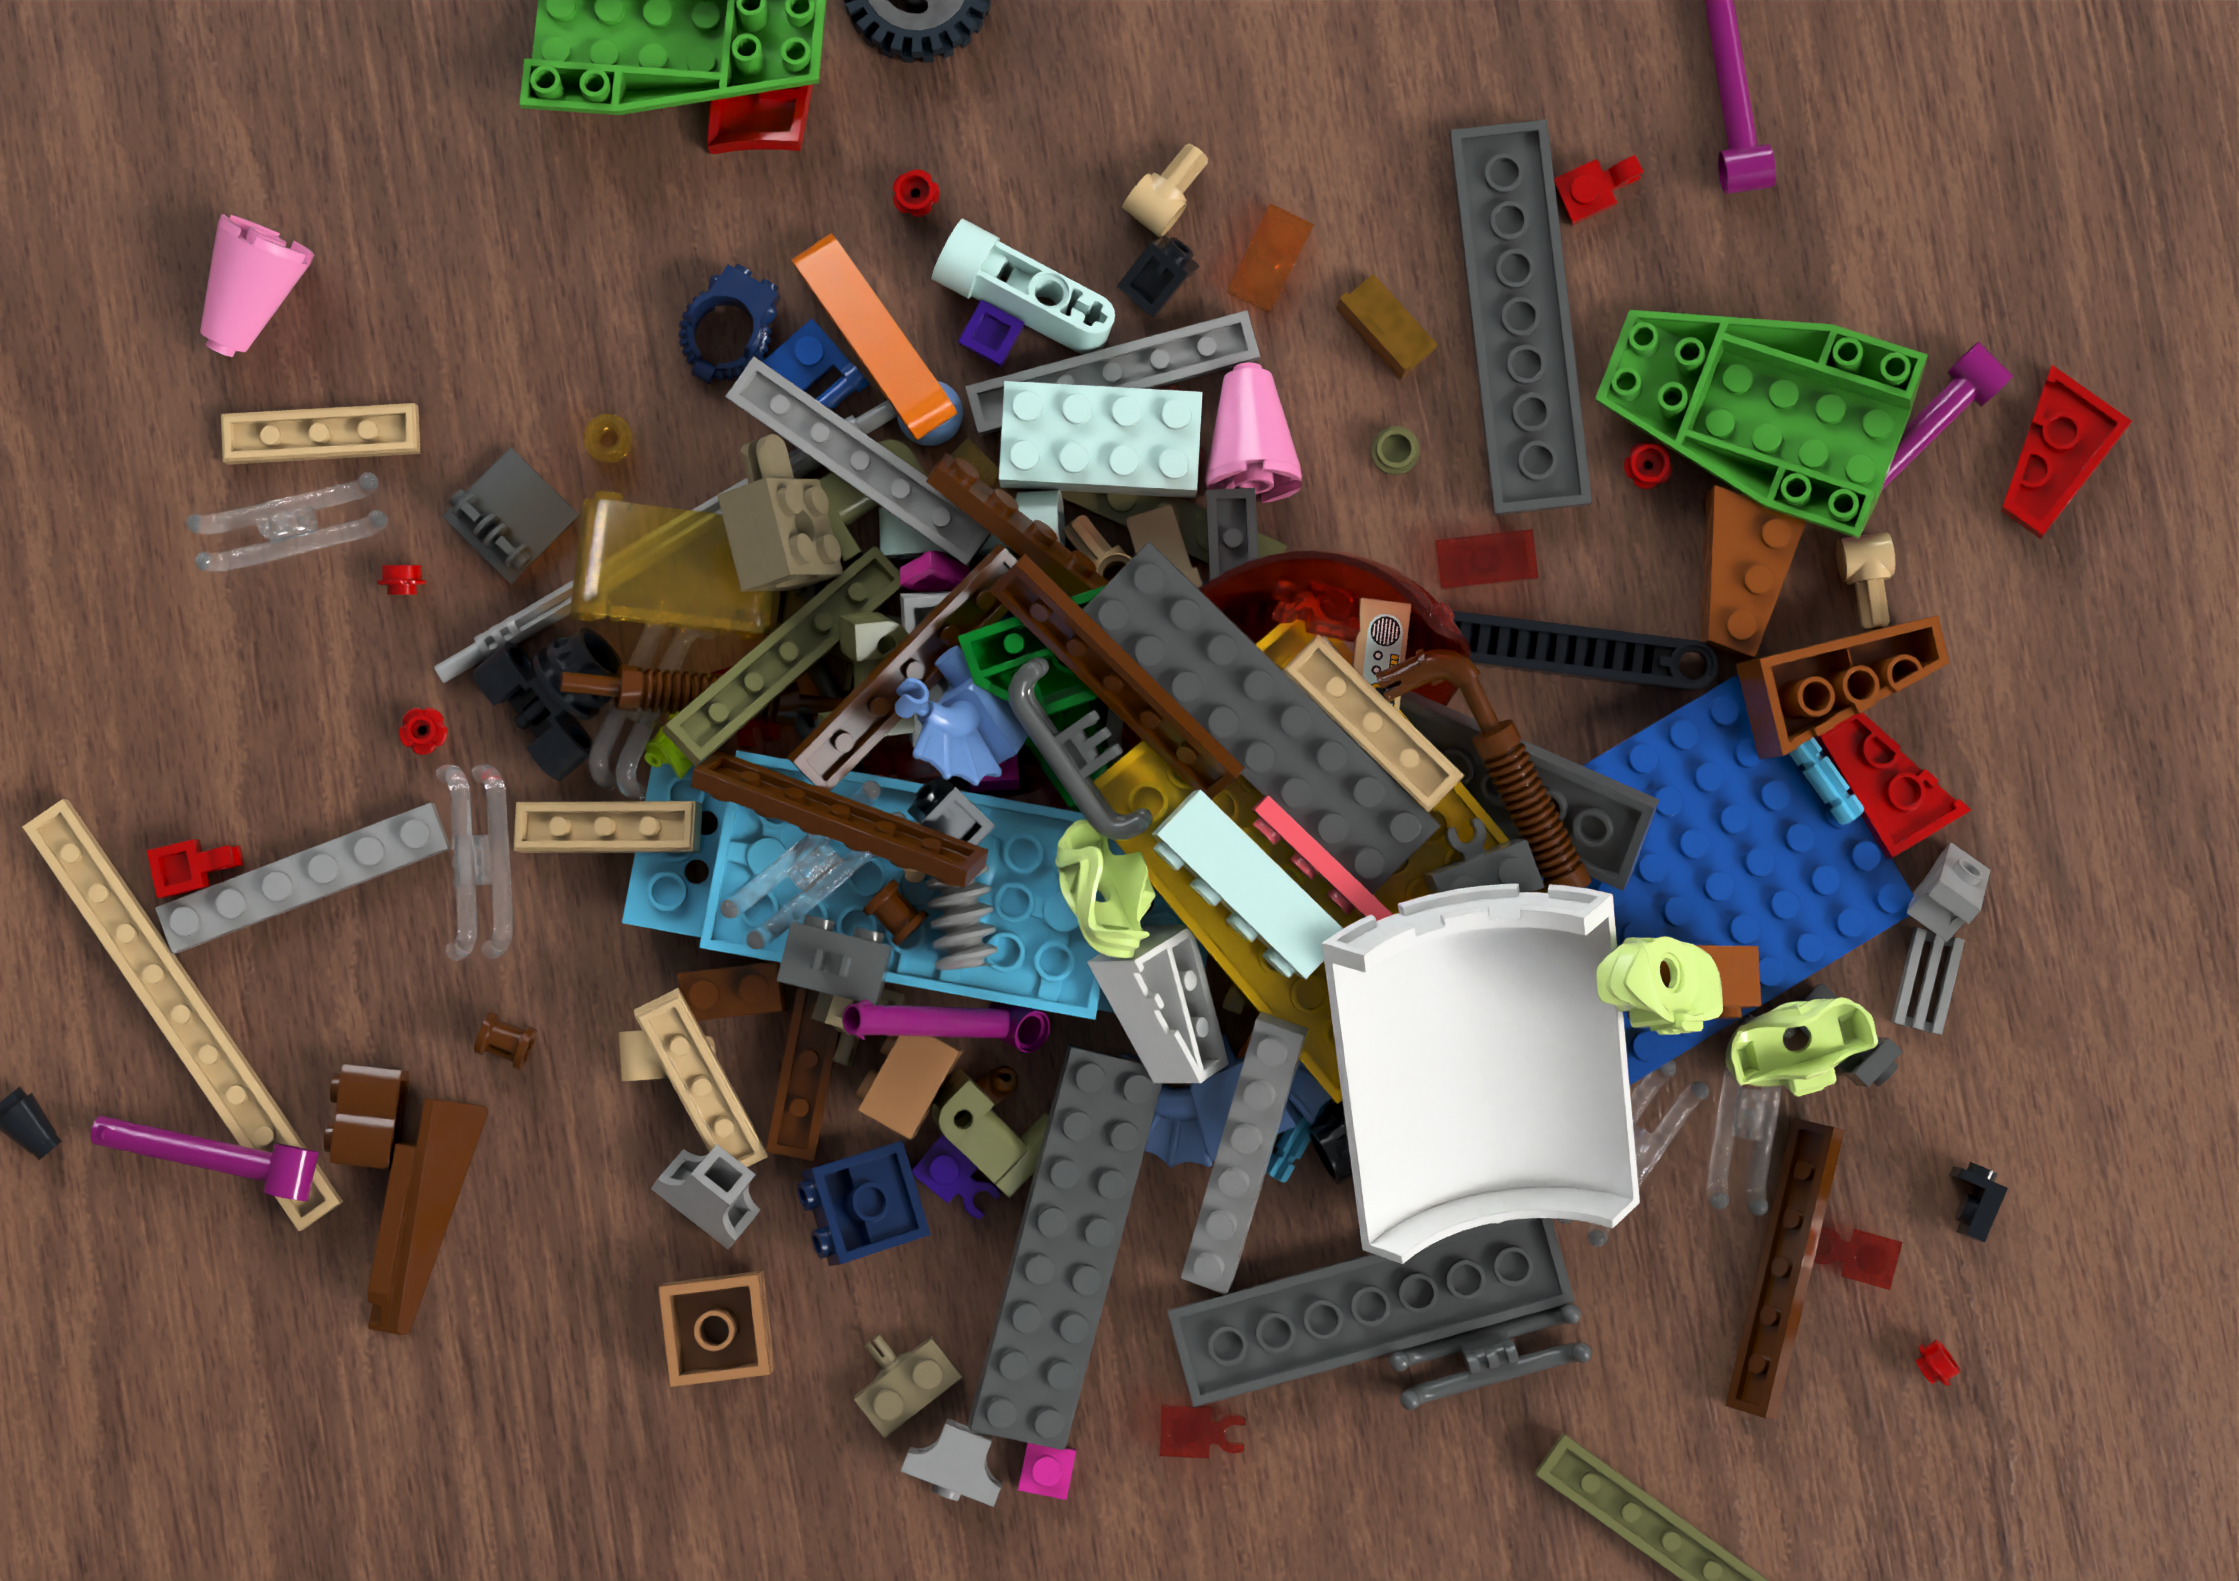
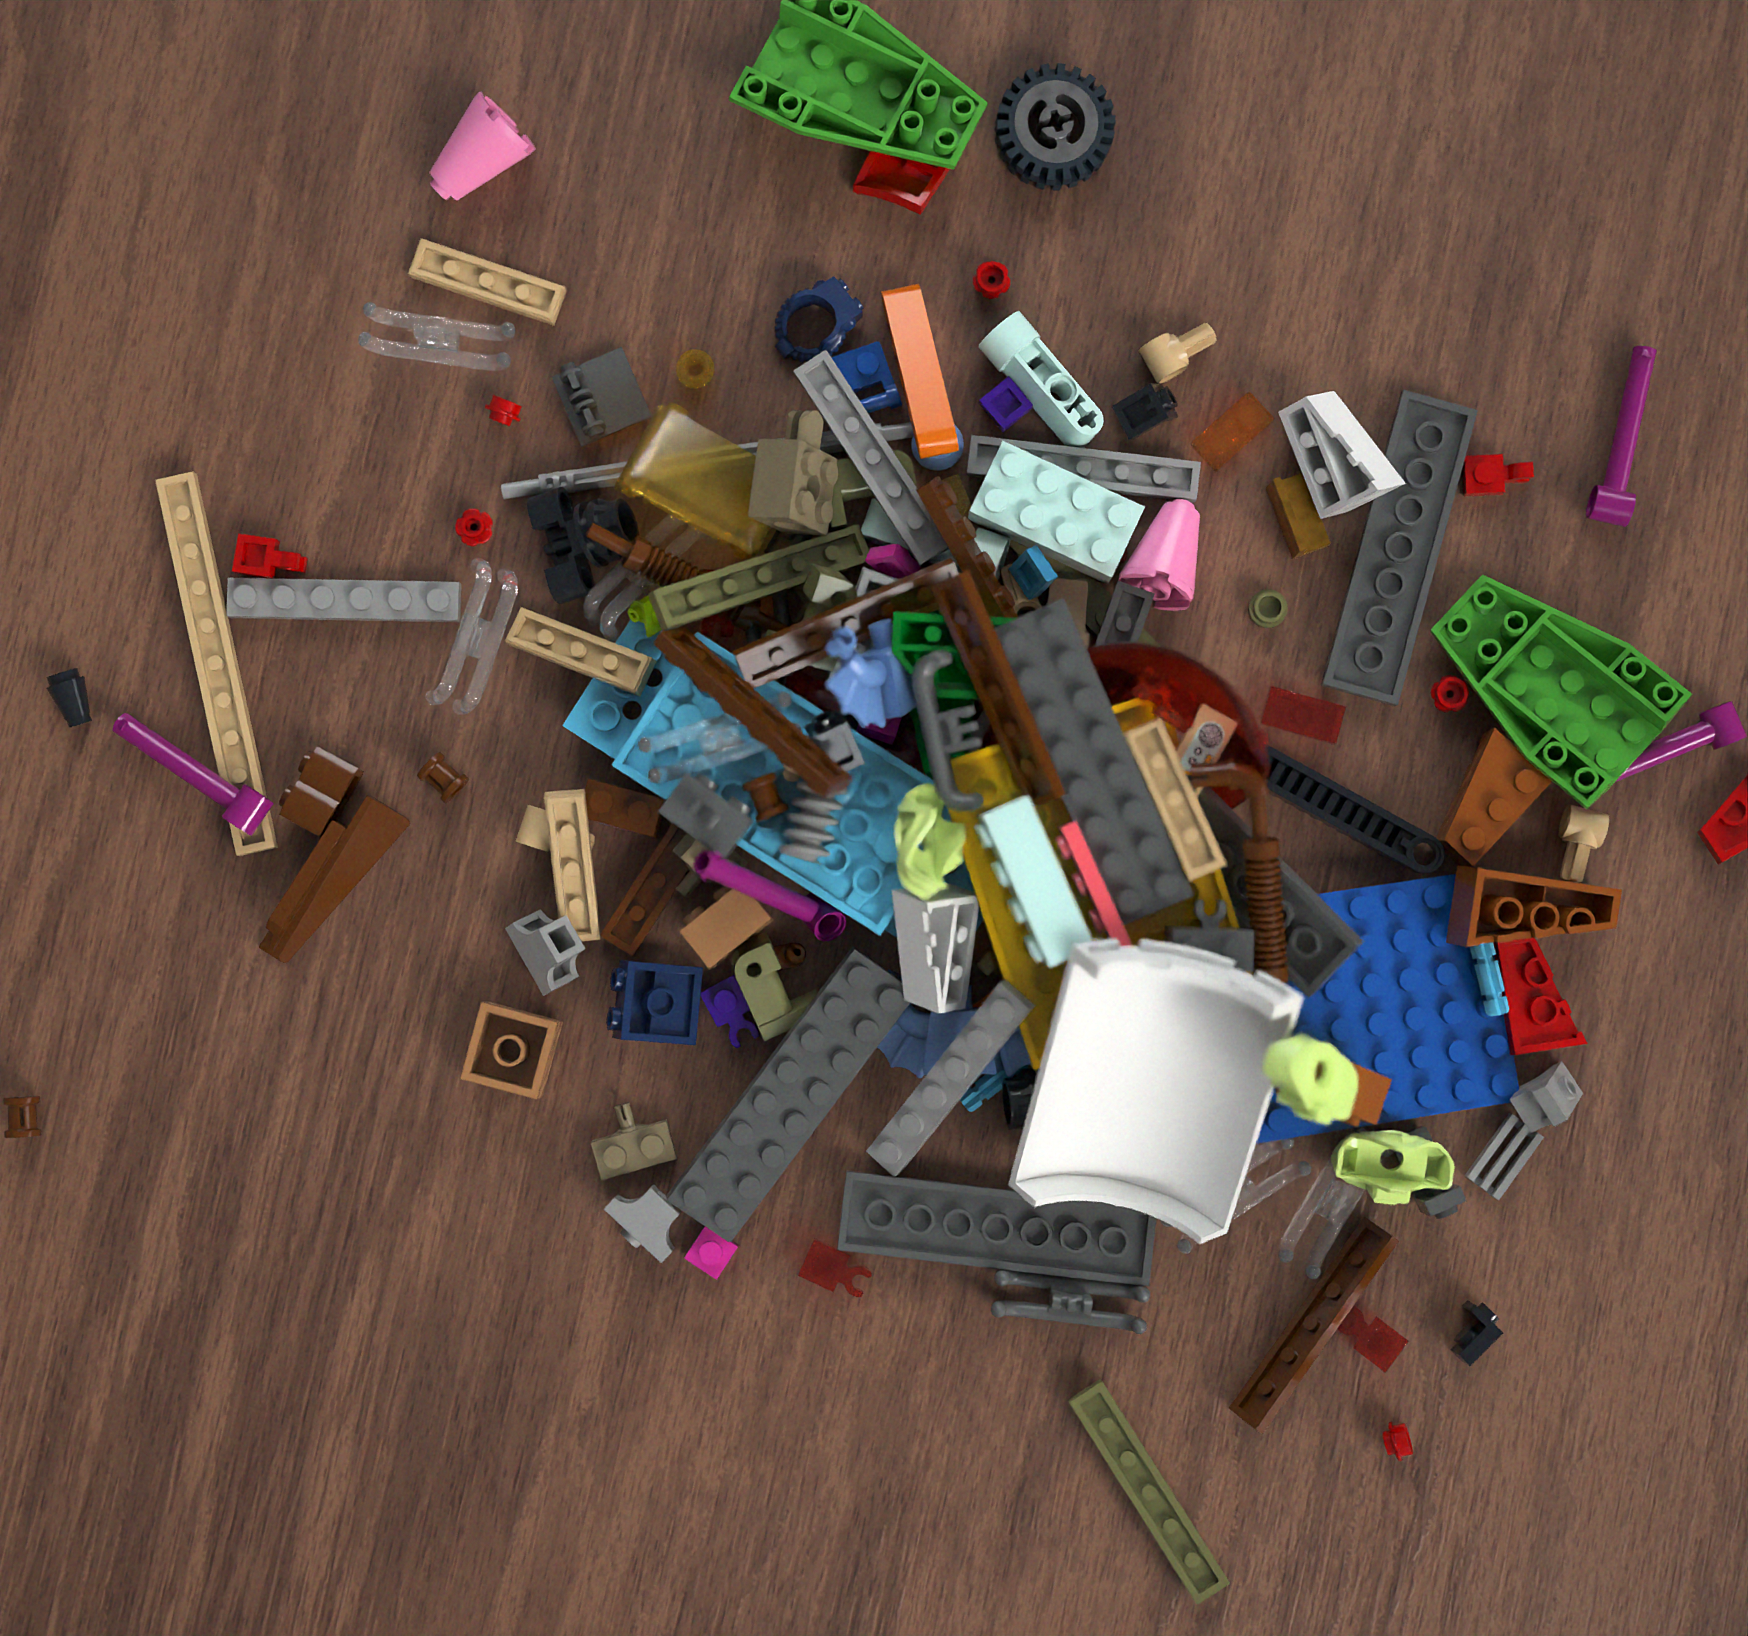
camera: 20 degrees right, 0 degrees up
none -> dark azure plate [1008,545,1058,600]
none -> white wedge [1278,391,1406,519]

